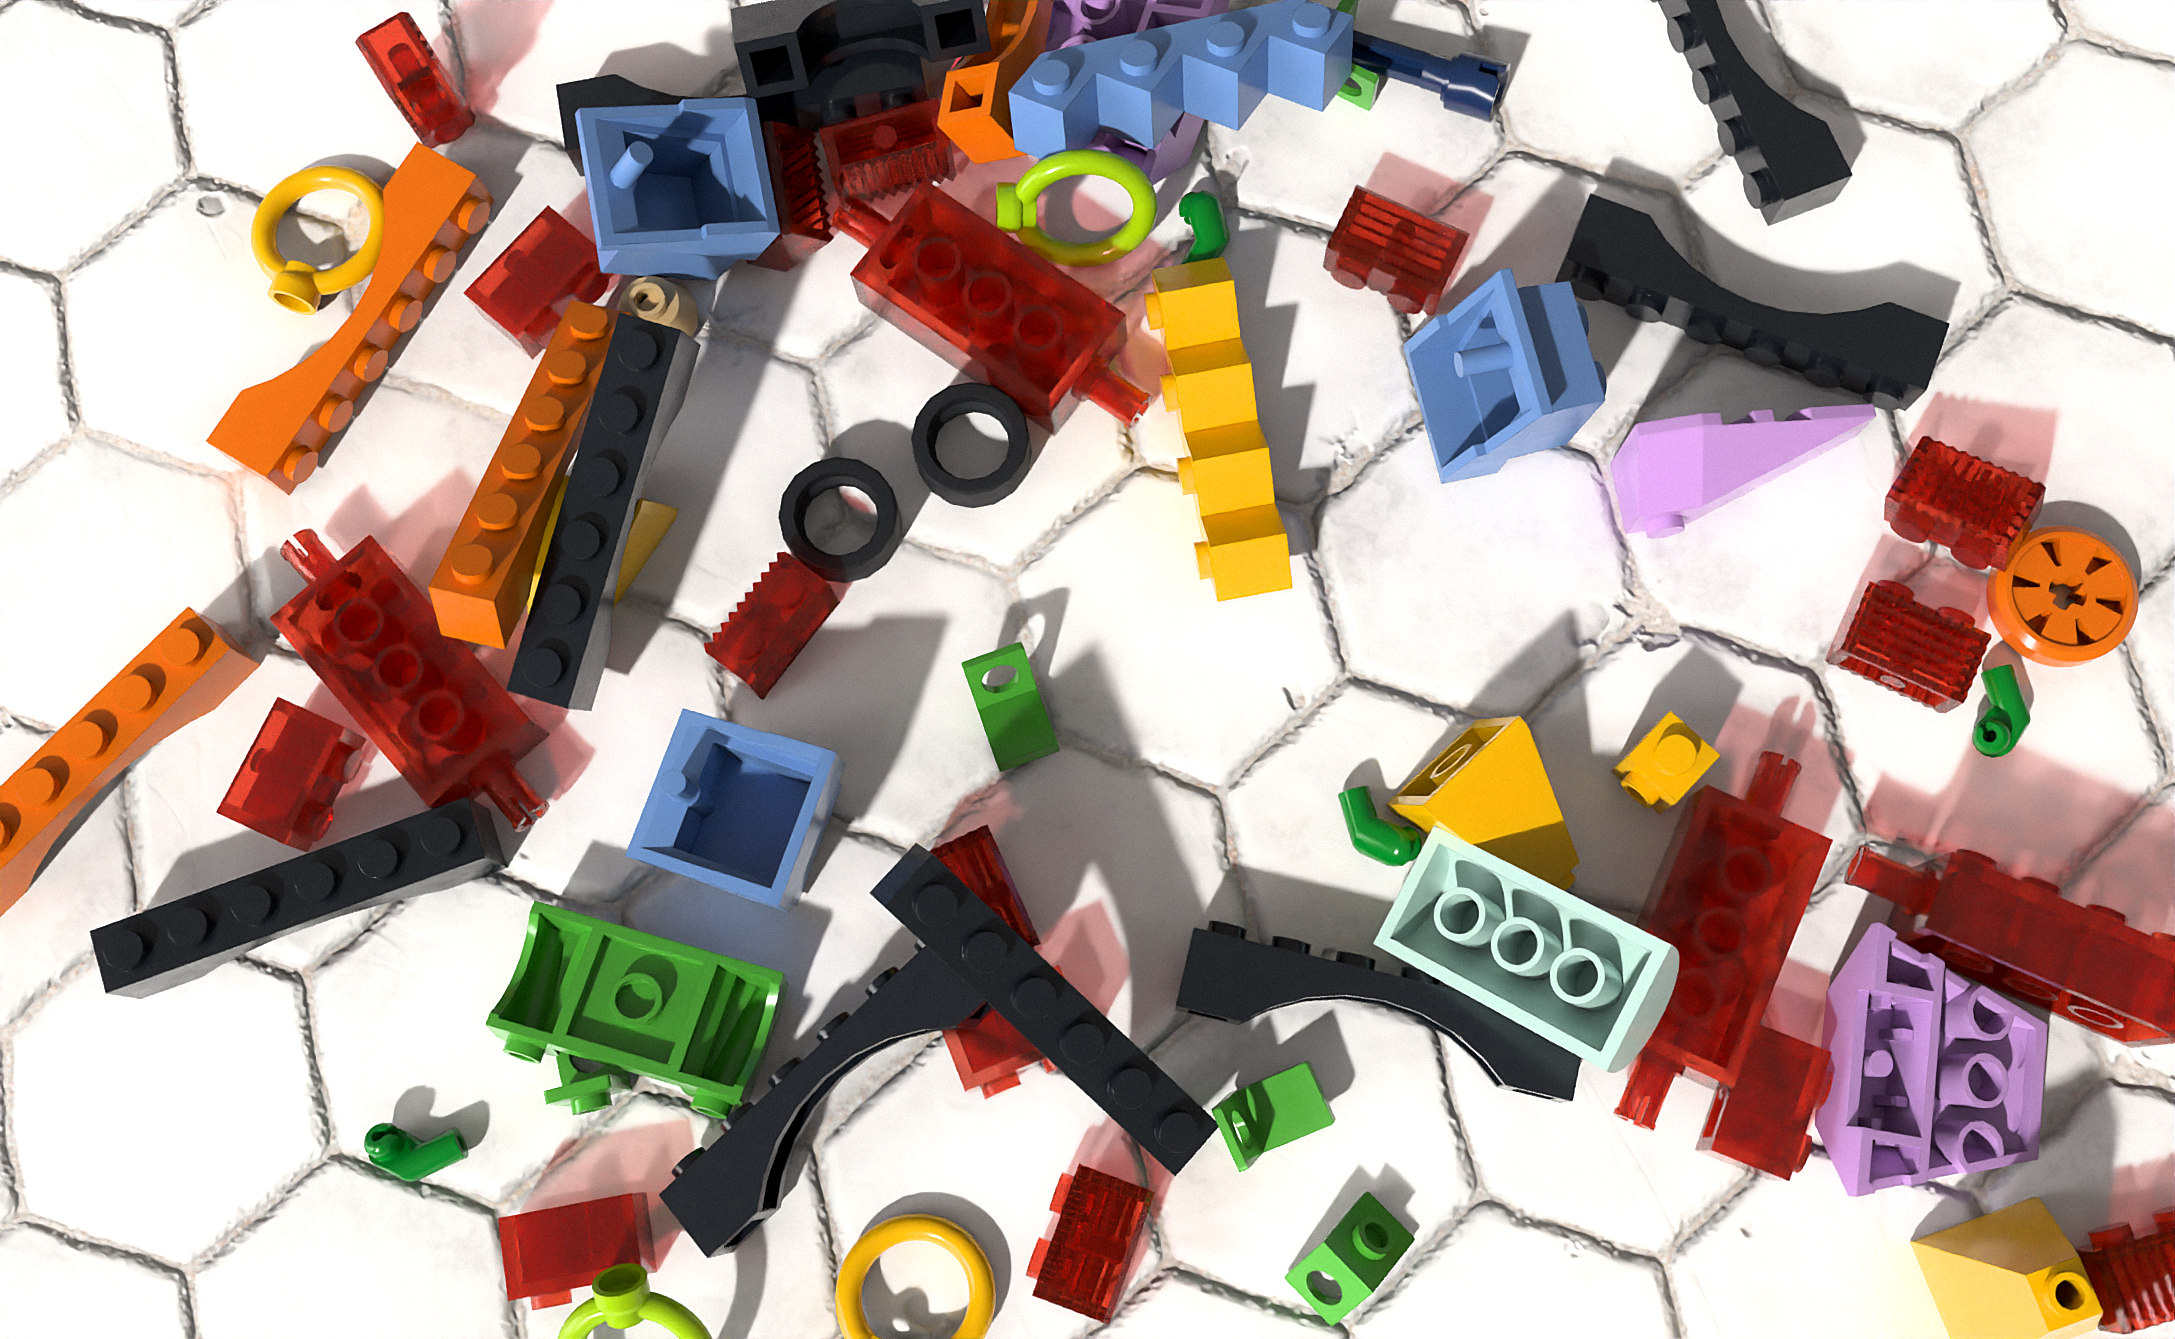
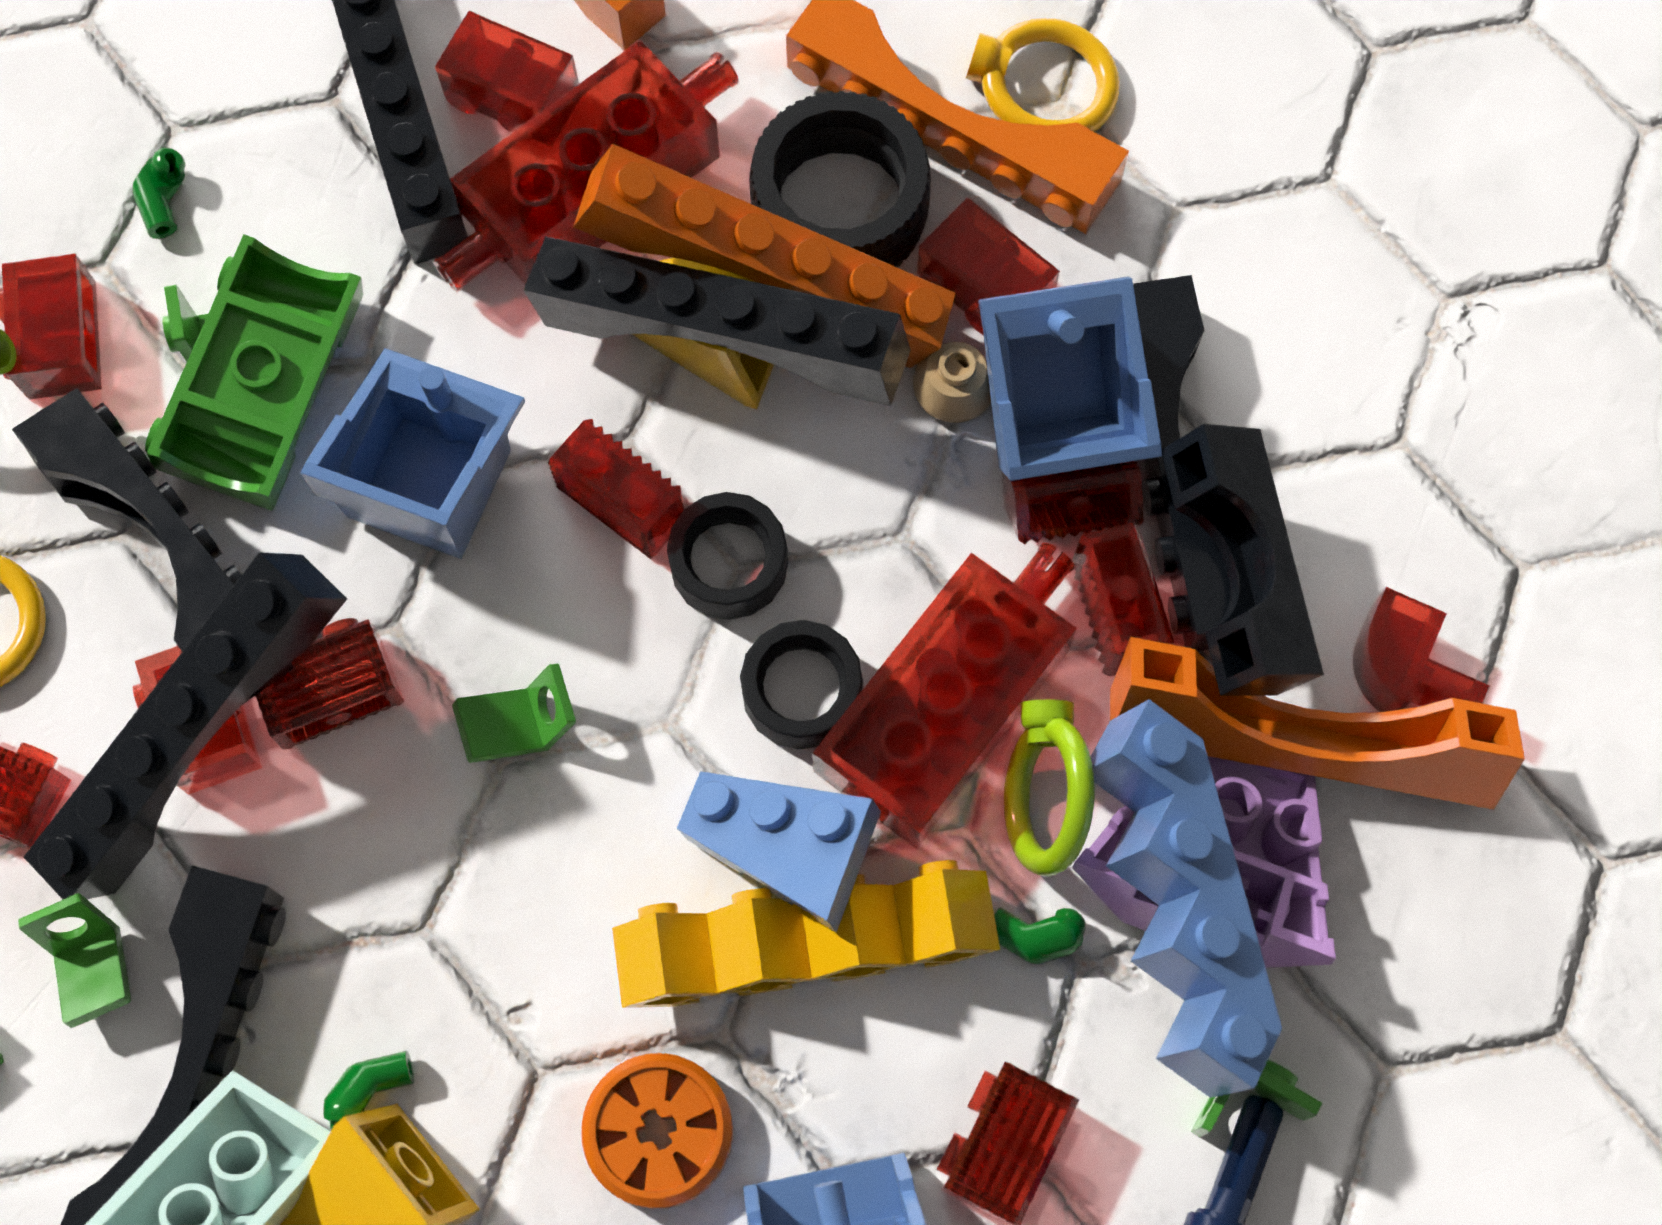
camera: 85 degrees right, 5 degrees down
clear red brick [355,11,476,149] -> none
none -> orange wheel [581,1053,733,1209]
none -> medium blue wing [677,771,881,932]
none -> black tyre [749,91,931,267]

